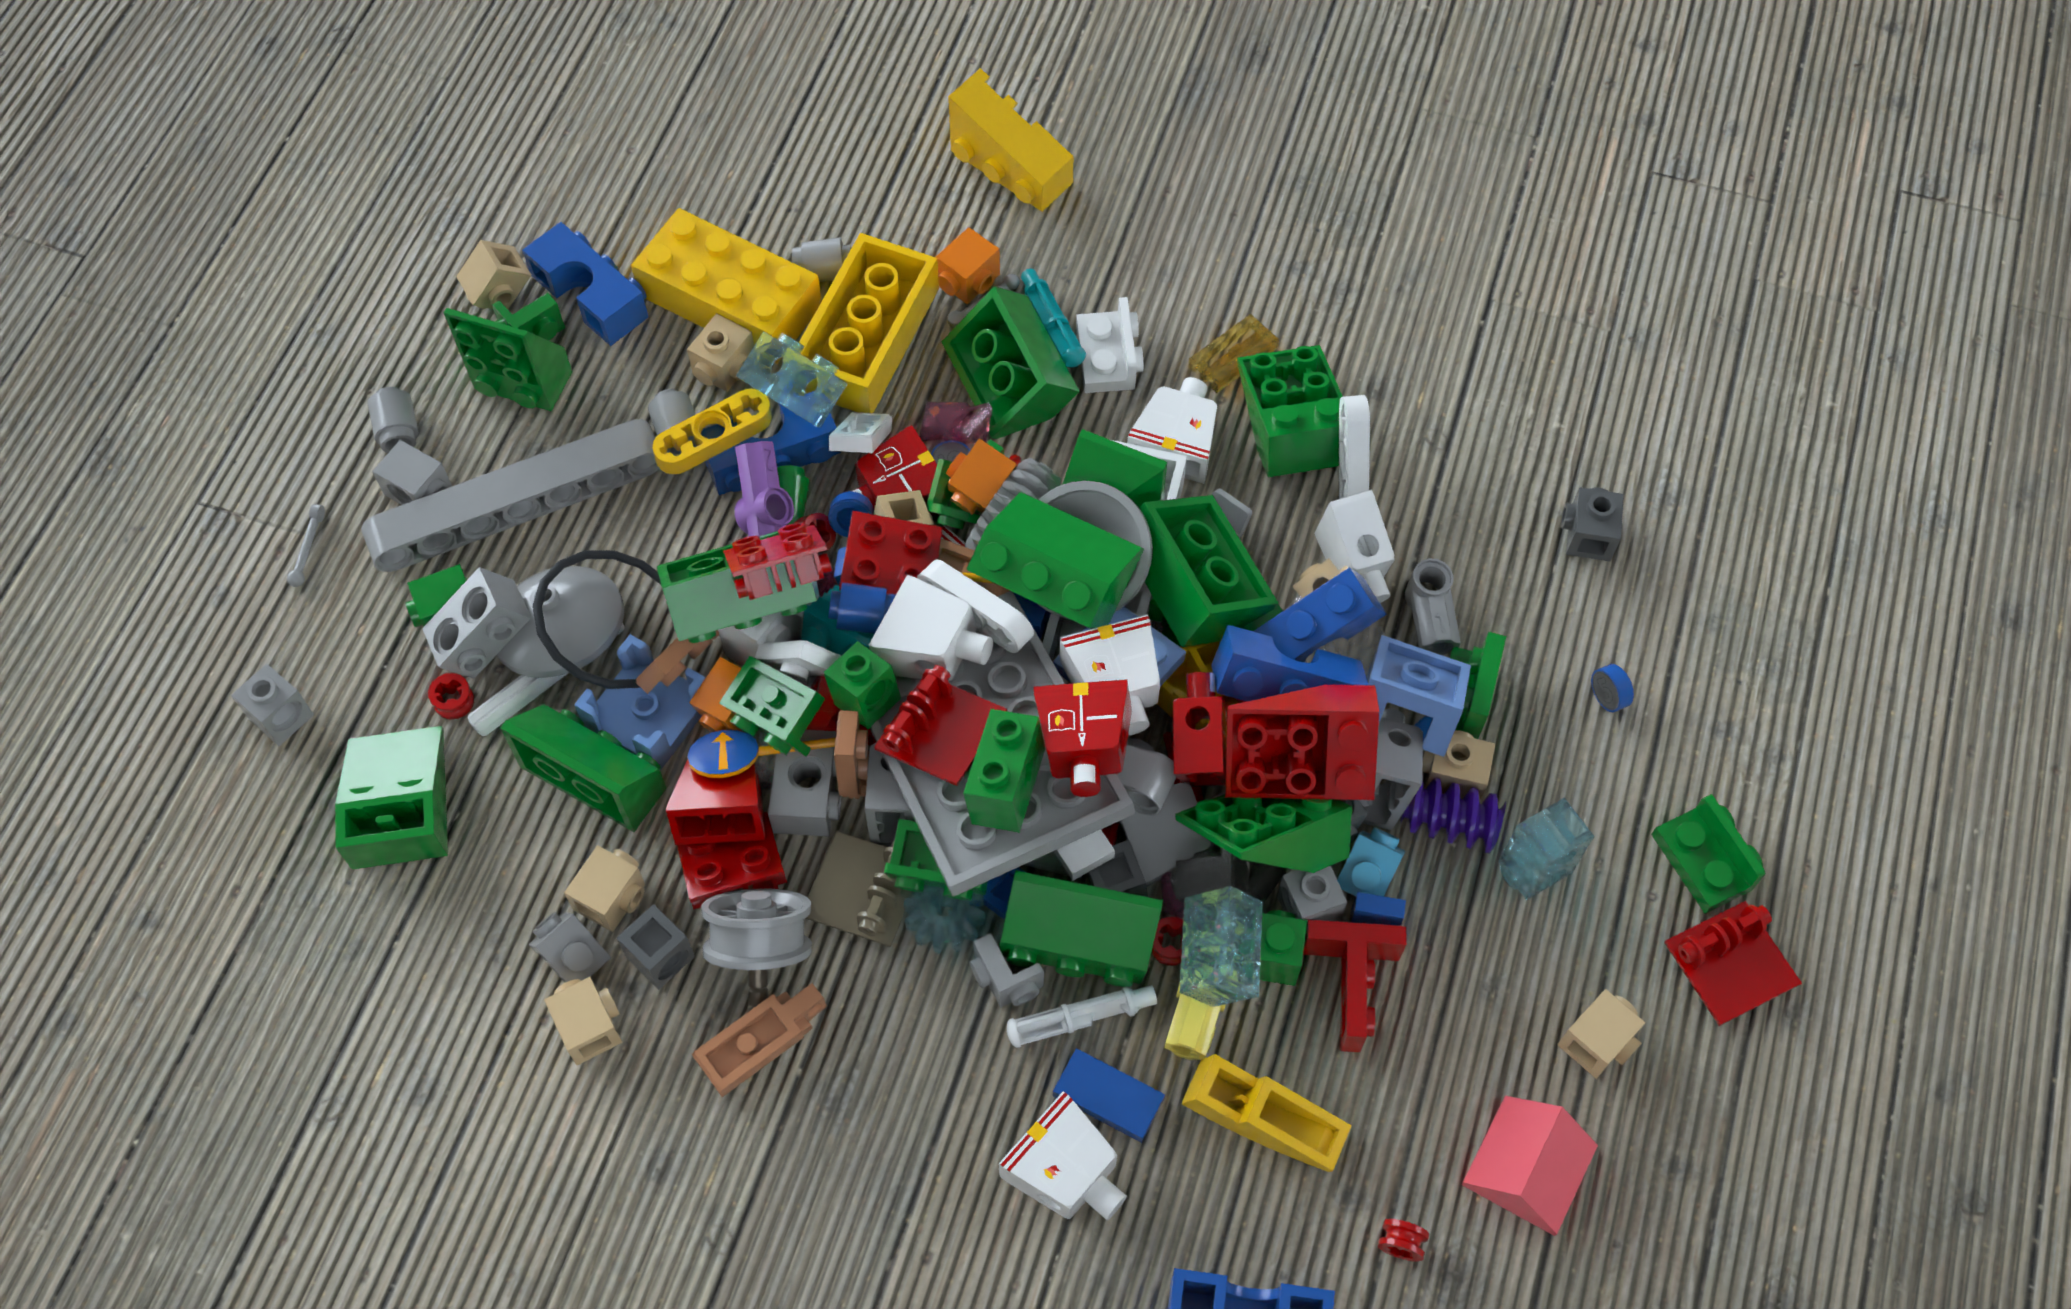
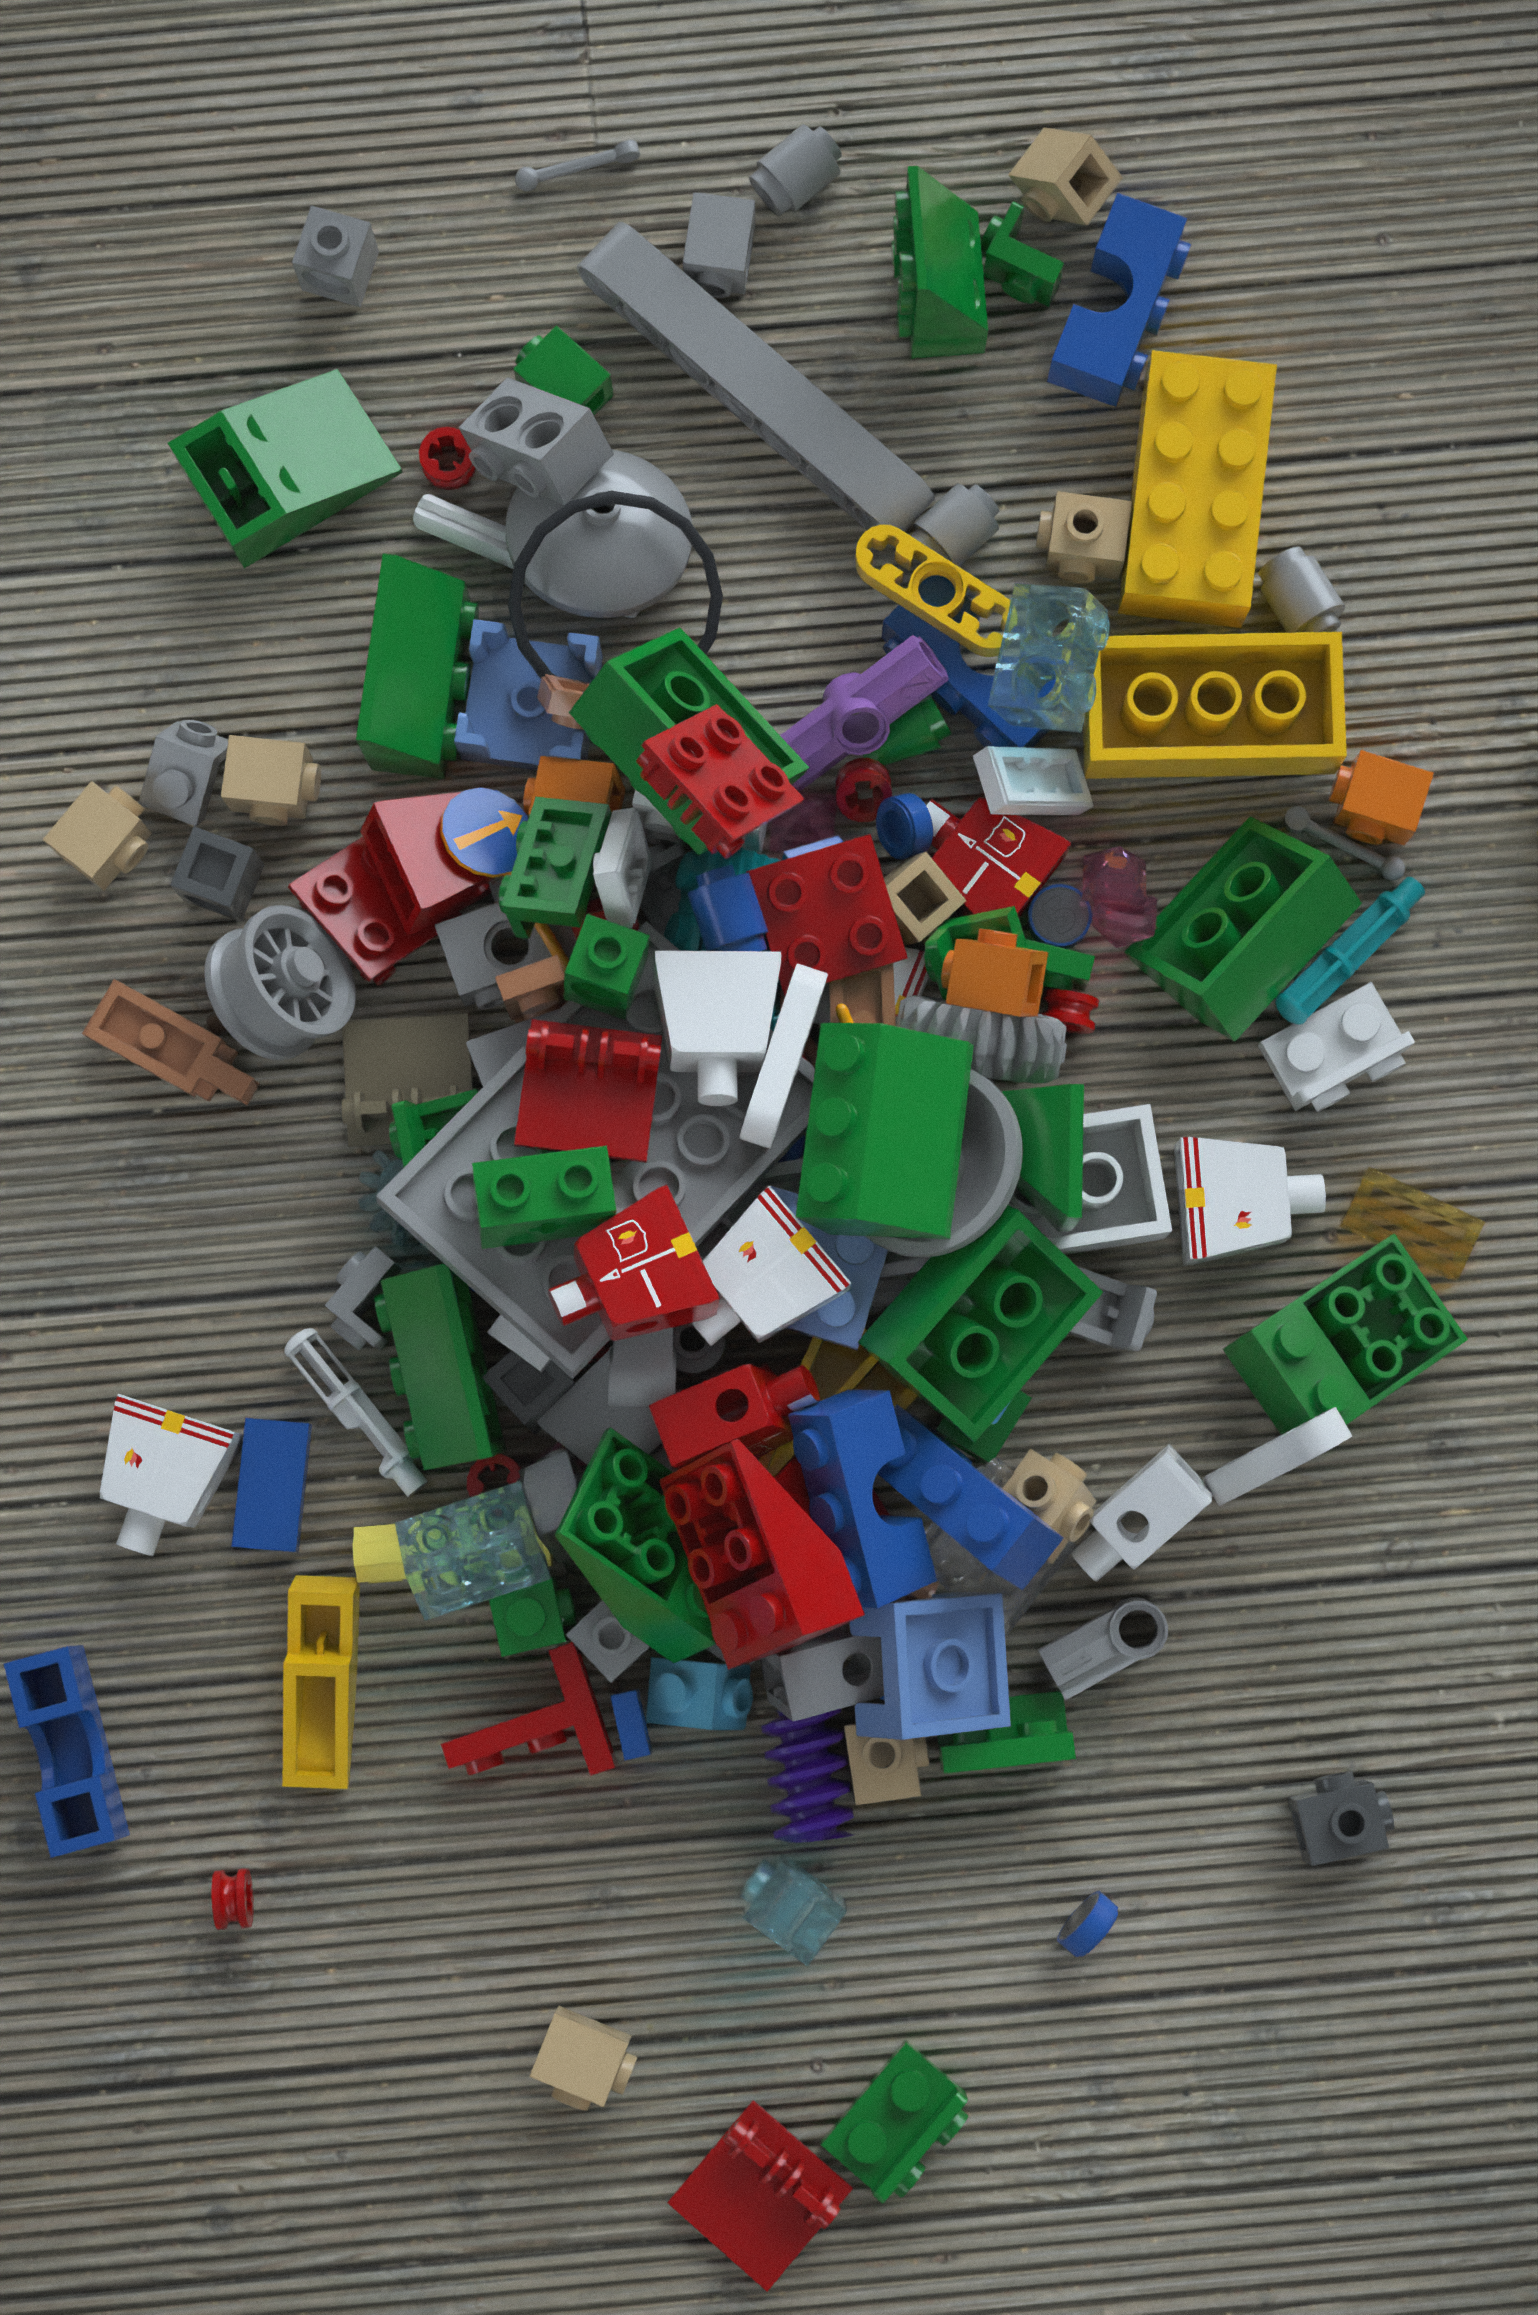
camera: 70 degrees right, 20 degrees up
coral slope [1461,1096,1598,1236] -> none

